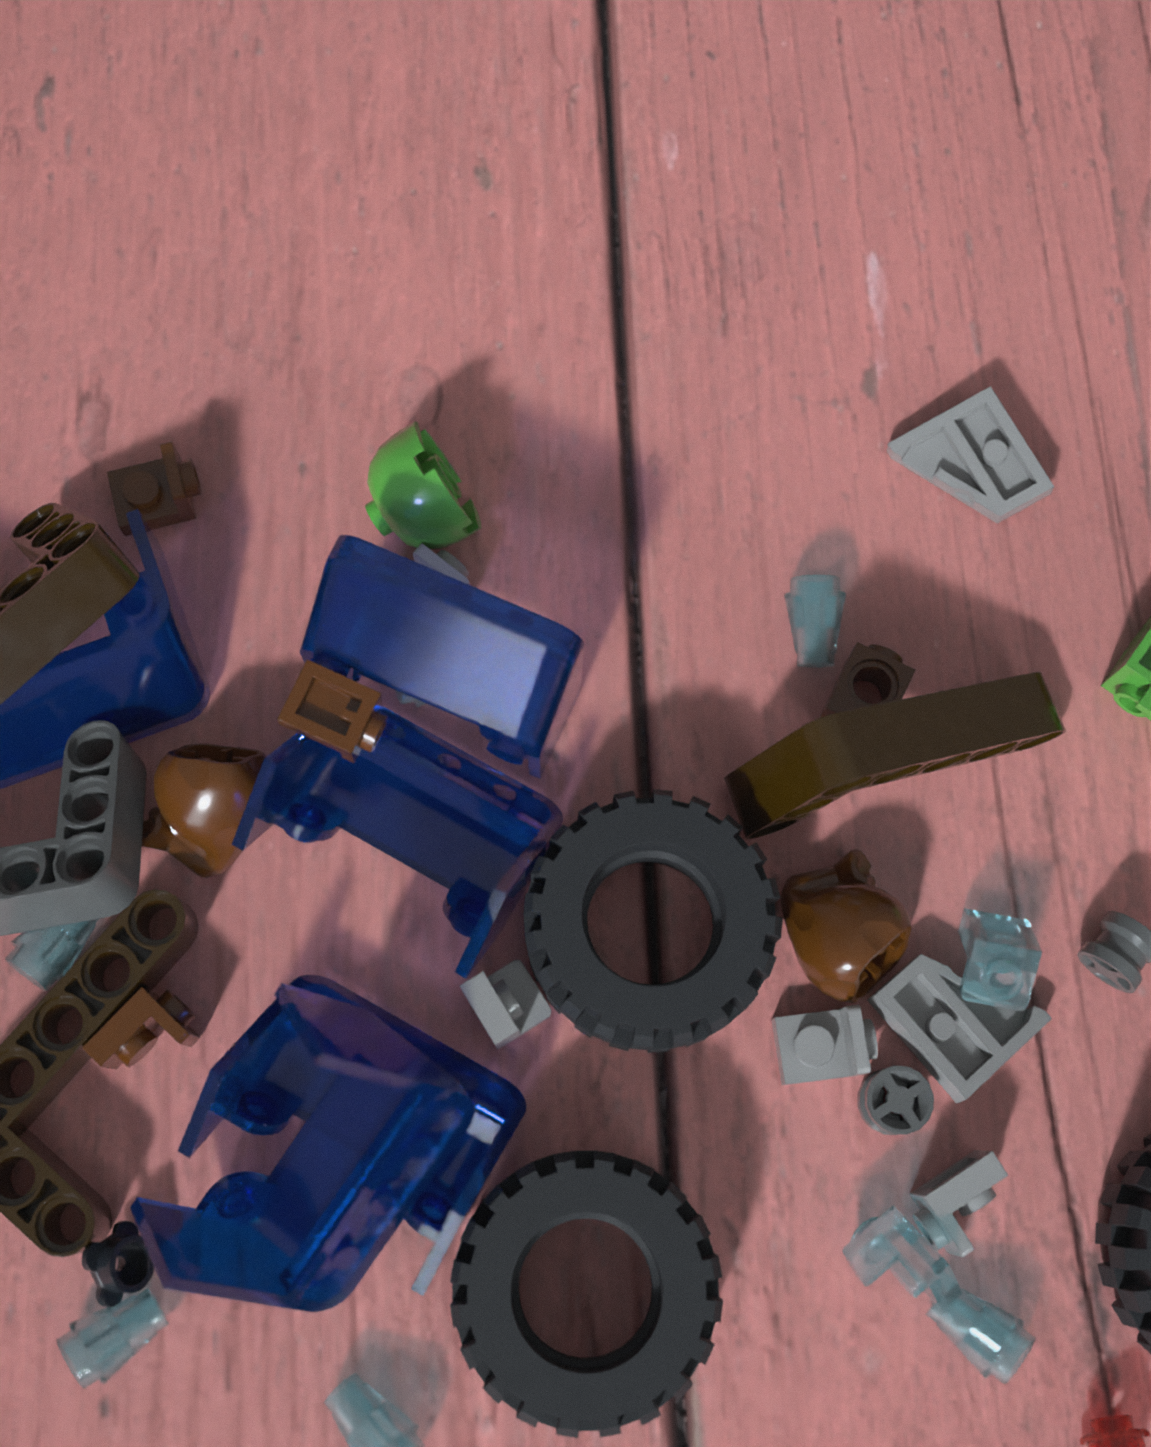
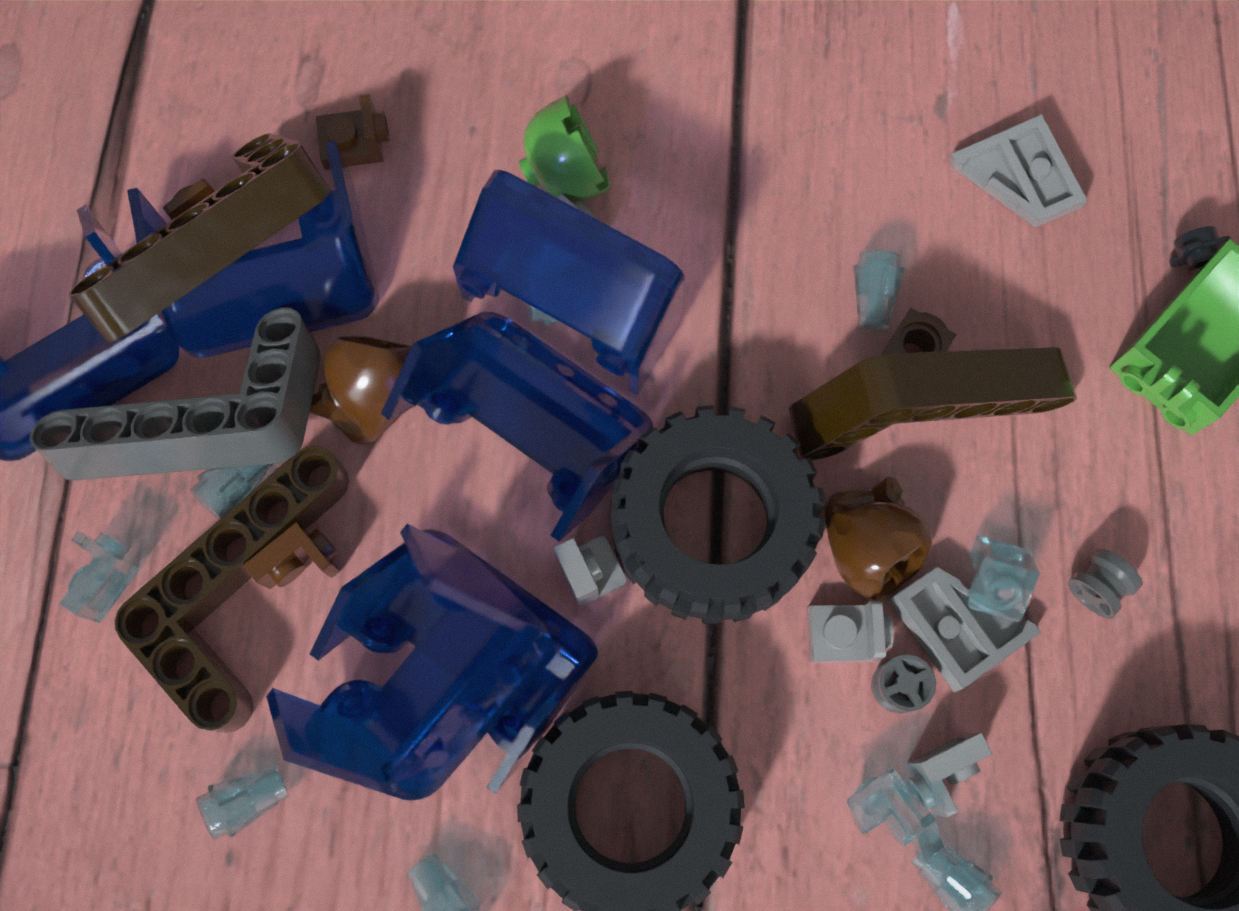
camera: 10 degrees right, 0 degrees up
black plate [82,1221,155,1307] -> none
reddish brown bracket [277,659,388,763] -> none

